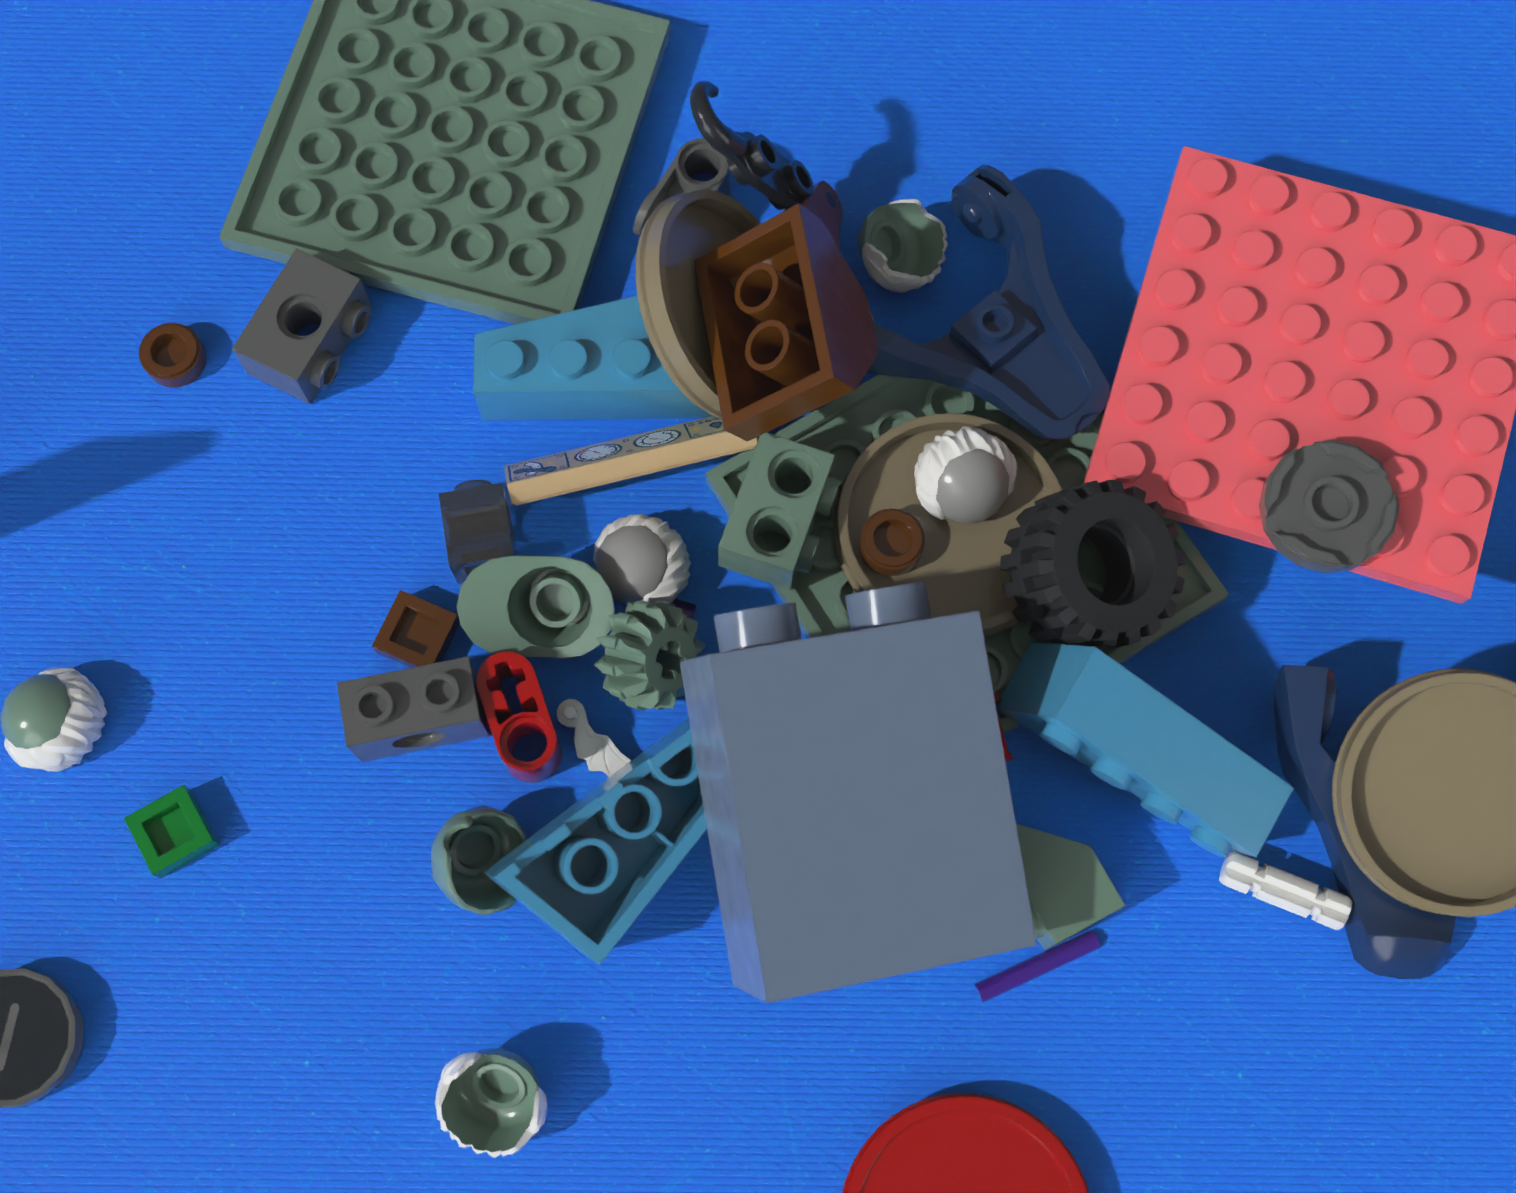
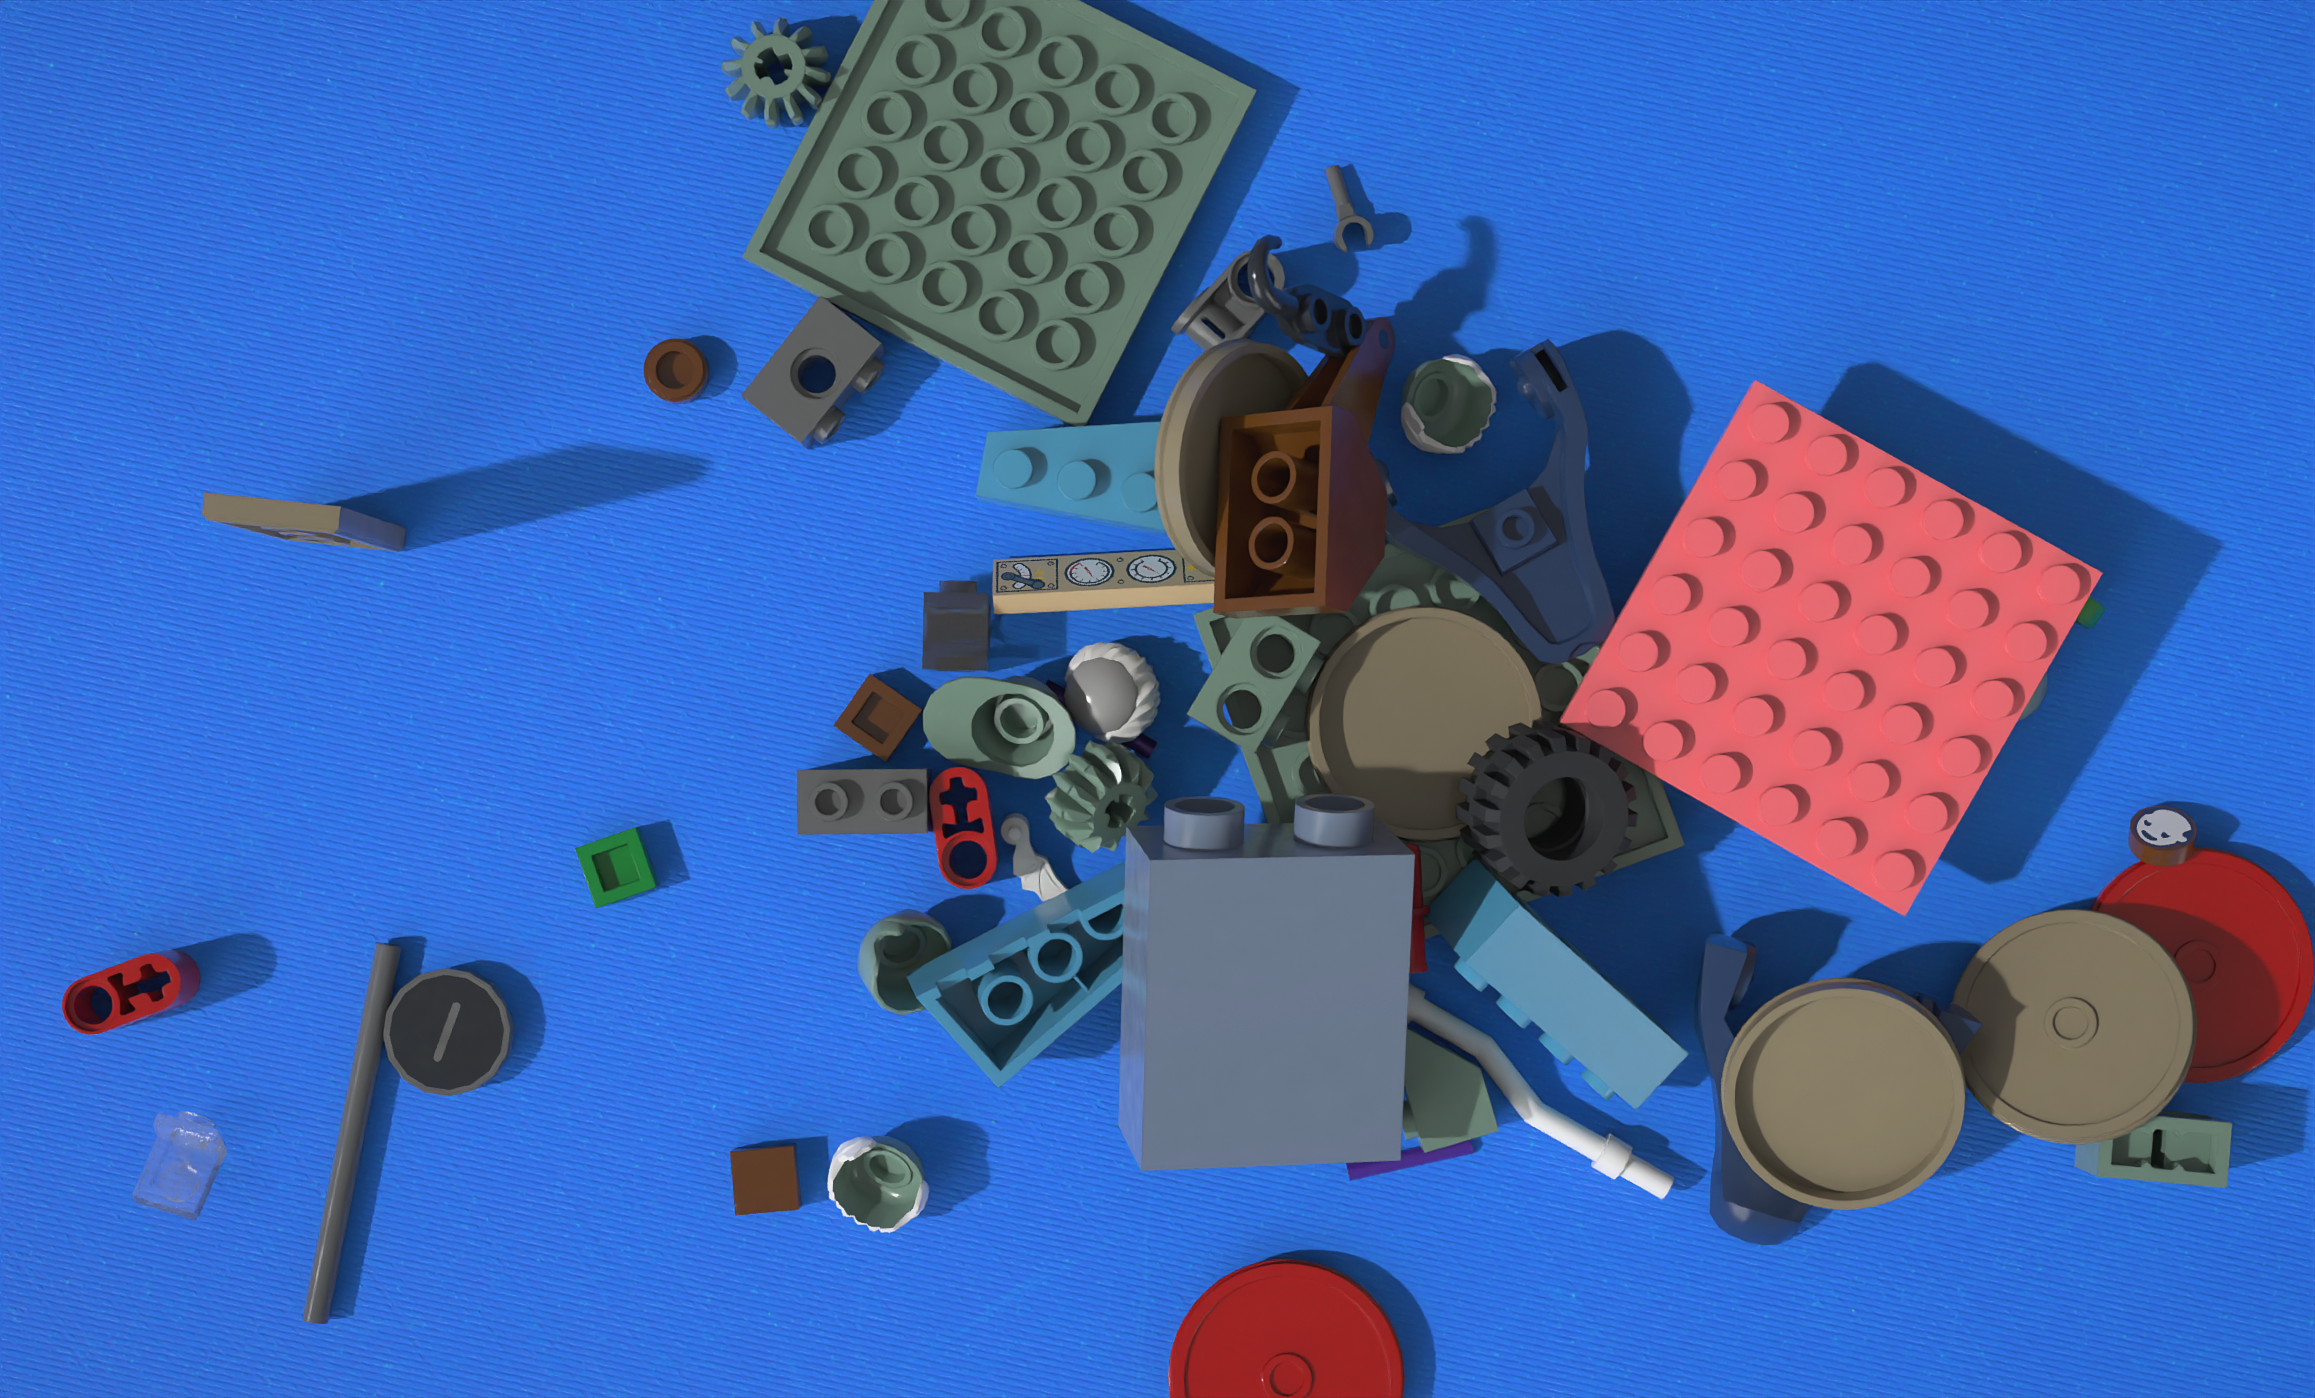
camera: 15 degrees right, 15 degrees up
hair [0,667,107,772] -> none
reddish brown tile [859,508,925,576] -> none
hair [914,426,1017,524] -> none
white axle [1219,852,1352,930] -> none
dark grey tile [1259,440,1399,573] -> none
none -> sand green gear [722,17,832,129]
none -> reddish brown tile [730,1143,802,1216]
none -> dark grey hand [1325,165,1374,253]
none -> white bar [1407,983,1674,1199]

